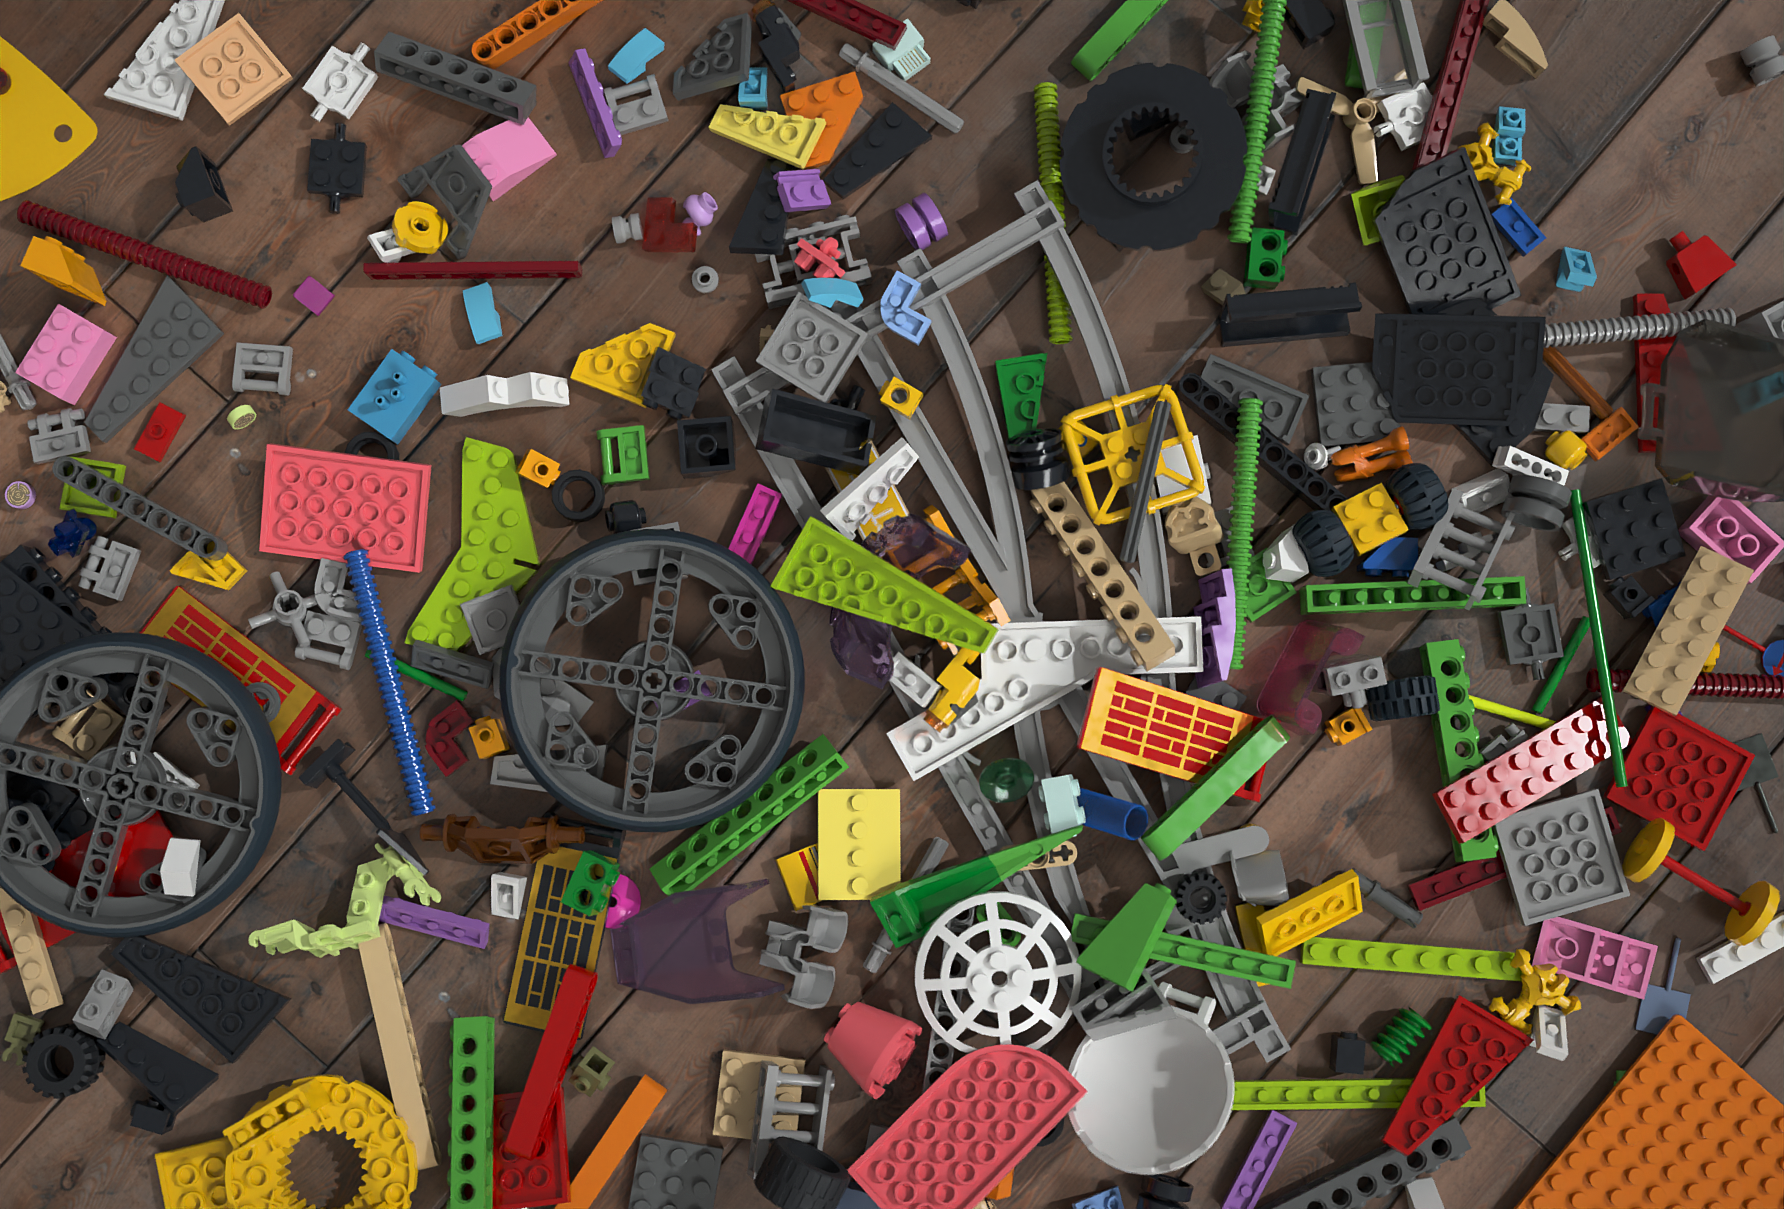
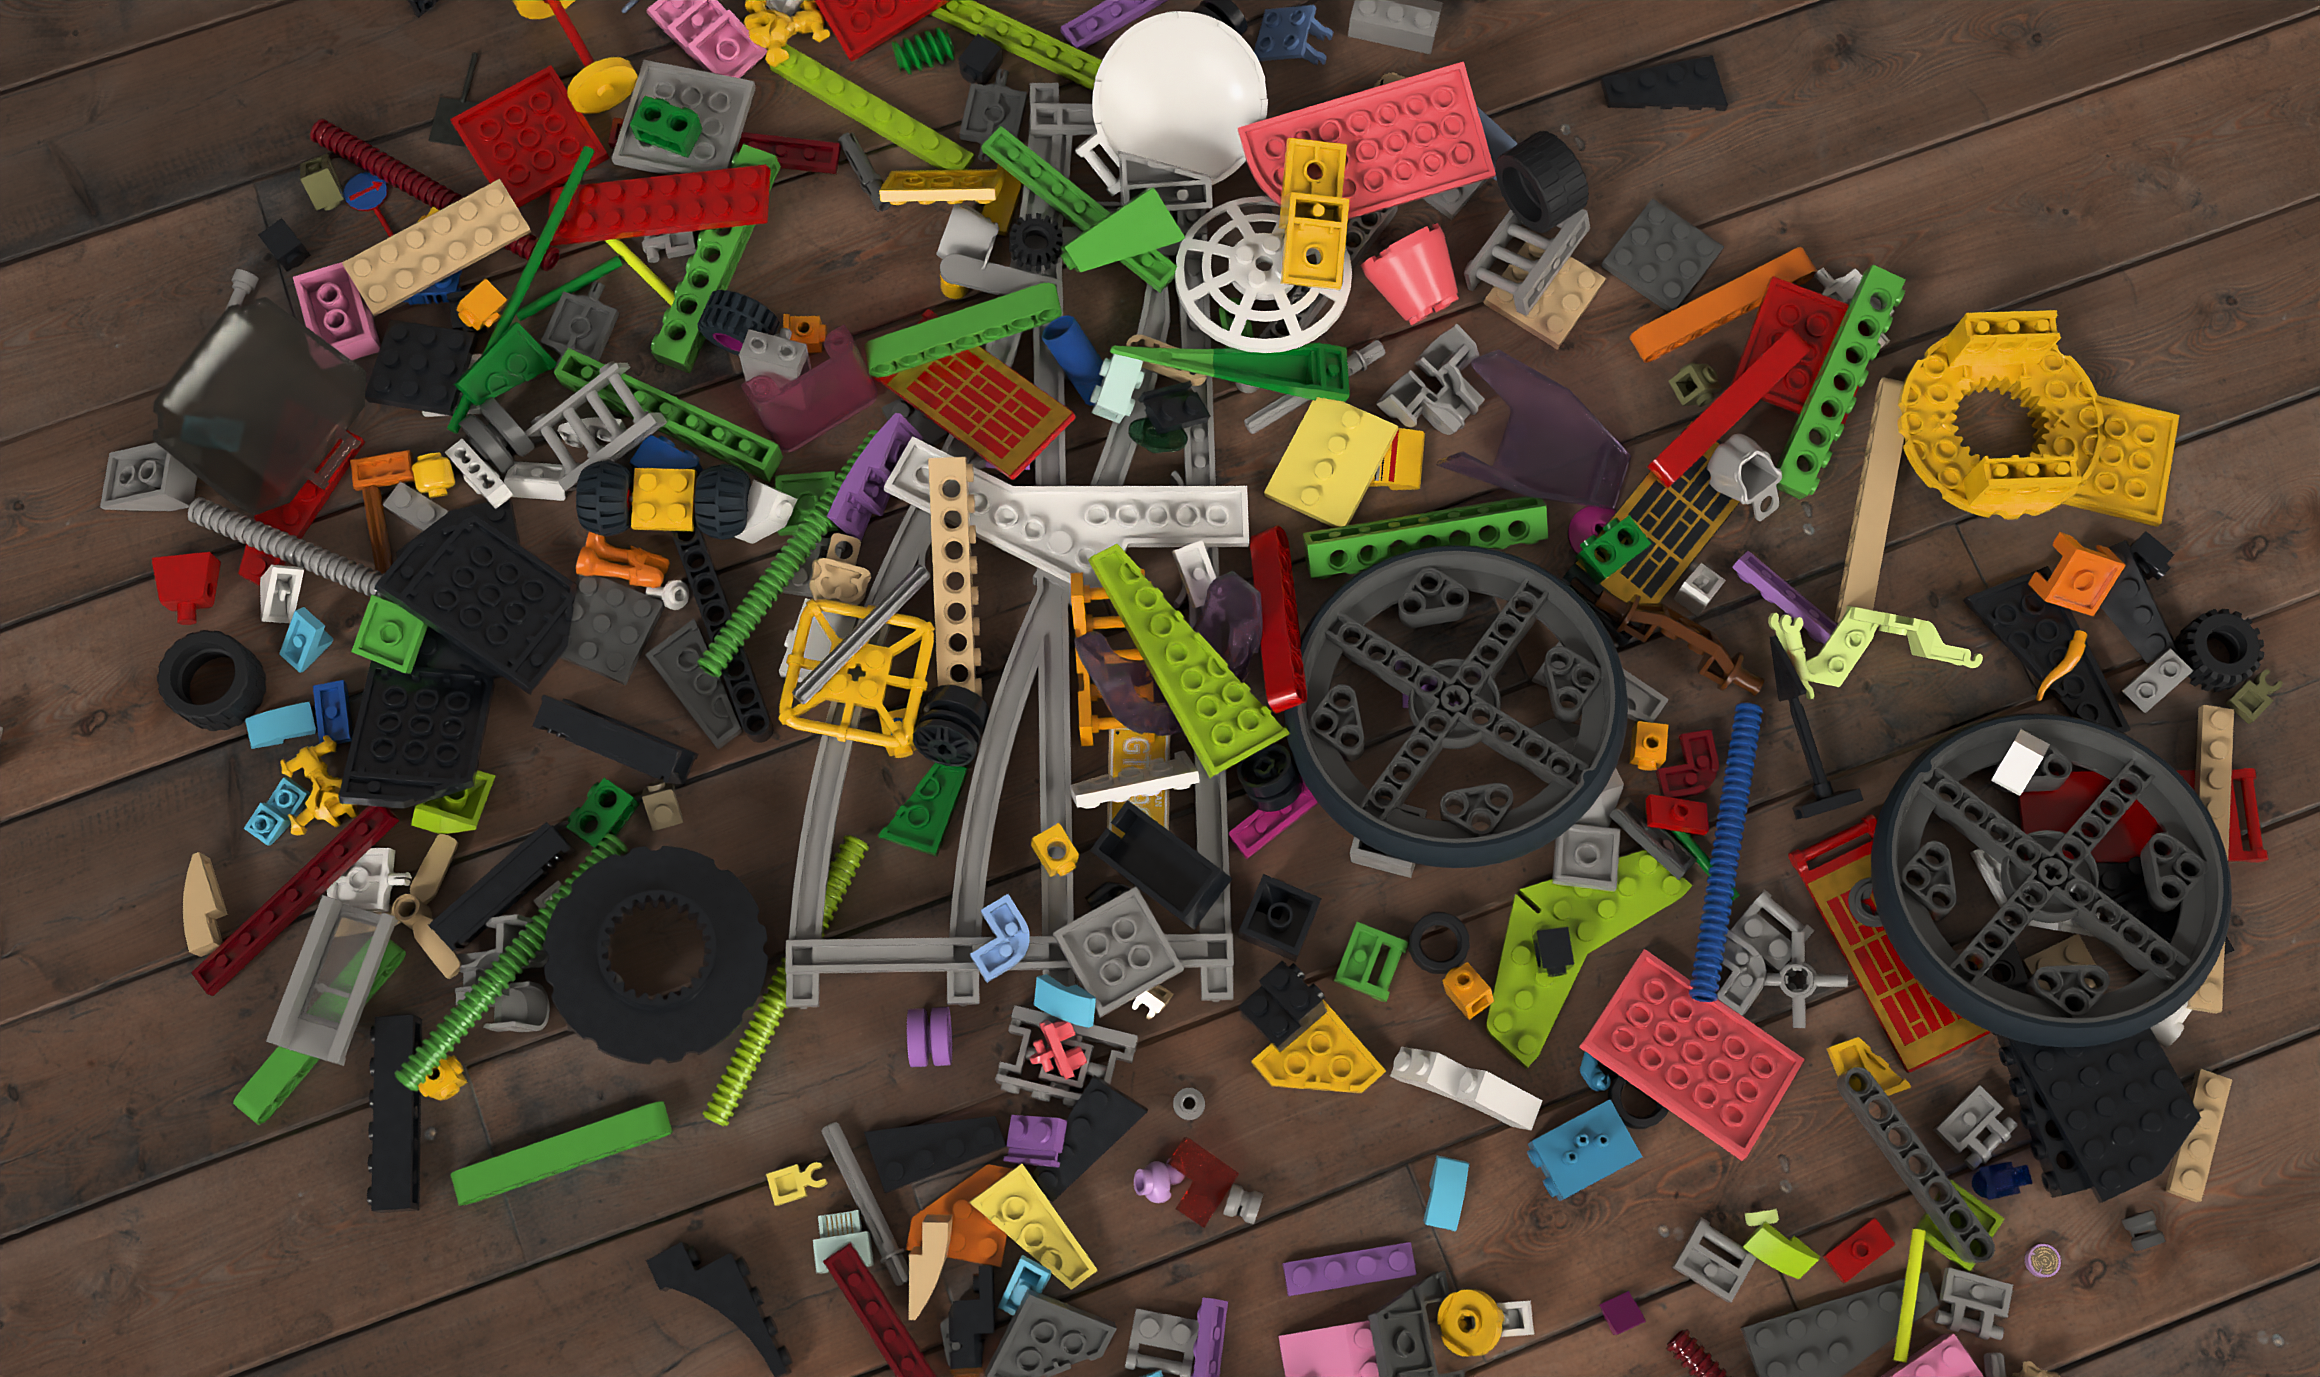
camera: 150 degrees left, 10 degrees down
dark red tile [363,261,582,280] -> none
black head [605,500,646,534] -> none
yellow plate [923,647,980,733] -> none
none -> black tyre [157,630,266,731]
none -> medium azure slope [245,702,316,749]
none -> white slope [260,565,304,624]
none -> bright green plate [351,595,428,674]
none -> green wing [454,322,557,406]
none -> light orange brick [456,278,507,331]
none -> green brick [630,96,703,158]
none -> light yellow plate [766,1162,828,1206]
none -> tan slope [909,1214,953,1320]
none -> dark grey plate [959,69,1028,162]
none -> black plate [1138,381,1211,435]
none -> black wheel [1237,743,1303,812]
none -> red beam [1250,525,1307,713]
none -> yellow bracket [1279,138,1349,290]
none -> medium lavender plate [1283,1242,1417,1296]
none -> black brick [1532,927,1574,977]
none -> dark azure arm [1580,1052,1611,1091]
none -> red plate [1645,794,1709,835]
none -> light grey piece [1707,434,1782,521]
none -> lime slope [1743,1221,1820,1279]
none -> neon yellow bar [1894,1229,1926,1363]
none -> orange panel [2028,532,2126,617]
none -> light orange animal [2036,630,2087,701]

